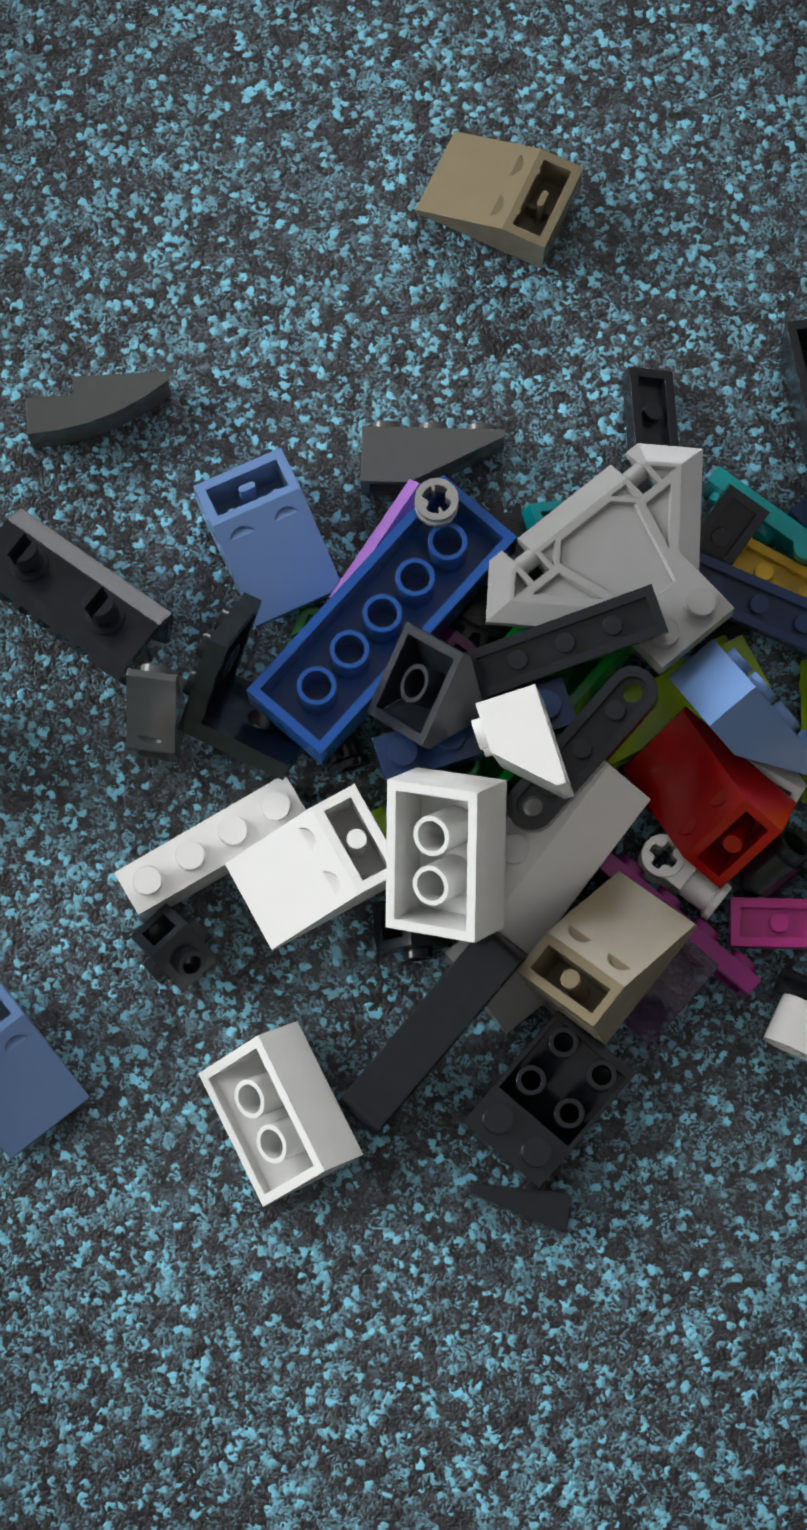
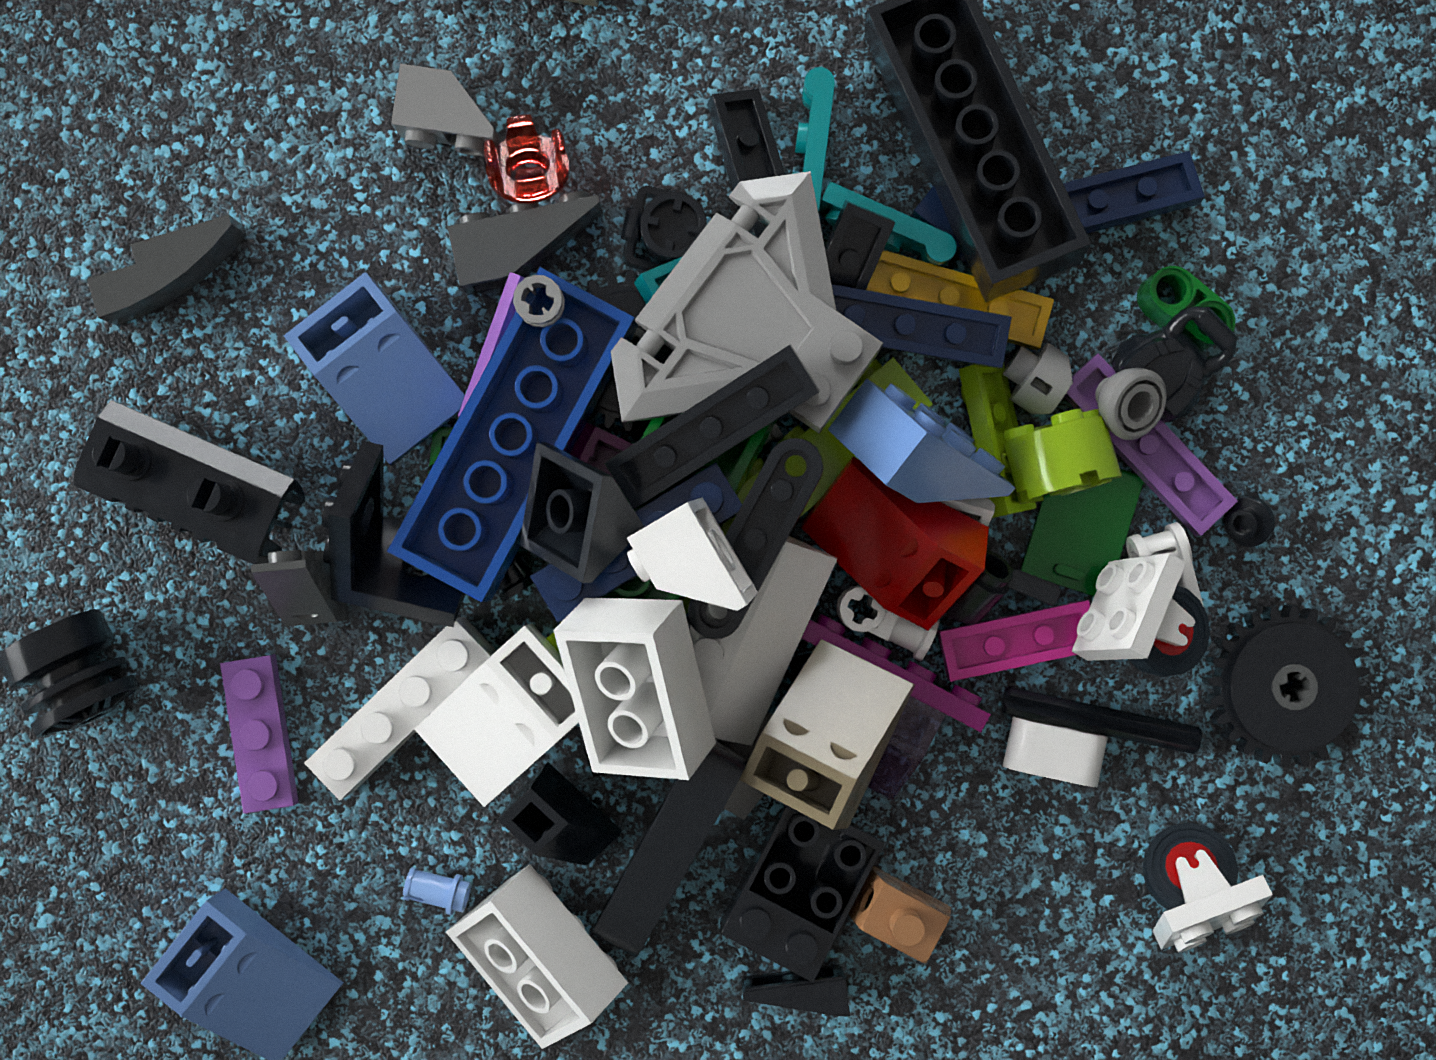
camera: 15 degrees left, 10 degrees up
black brick [130,903,219,992] -> none
none -> medium lavender plate [220,654,299,814]
none -> light grey slope [391,64,501,156]
none -> light blue pin [403,867,471,915]
none -> clear red piece [484,114,570,204]
none -> black slope [498,762,622,866]
none -> black piece [621,186,707,271]
none -> teal plate [792,67,835,213]
none -> medium nougat torso [848,865,951,964]

